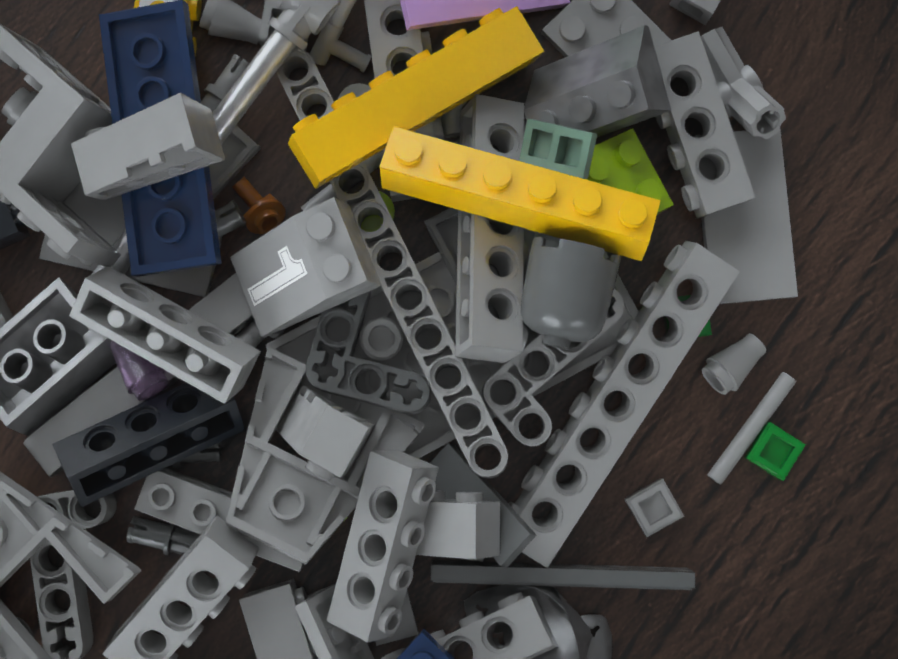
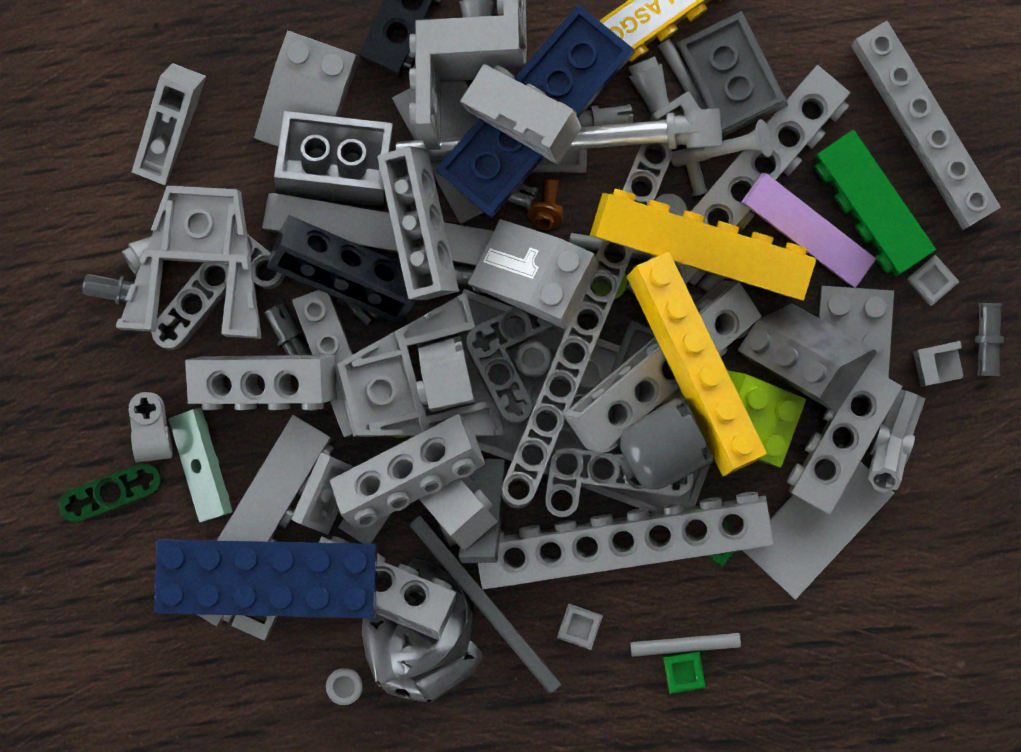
camera: 55 degrees right, 0 degrees up
clear purple cone [109,341,169,401] -> none
sand green slope [519,119,597,179] -> none
light grey cone [702,333,766,395] -> none

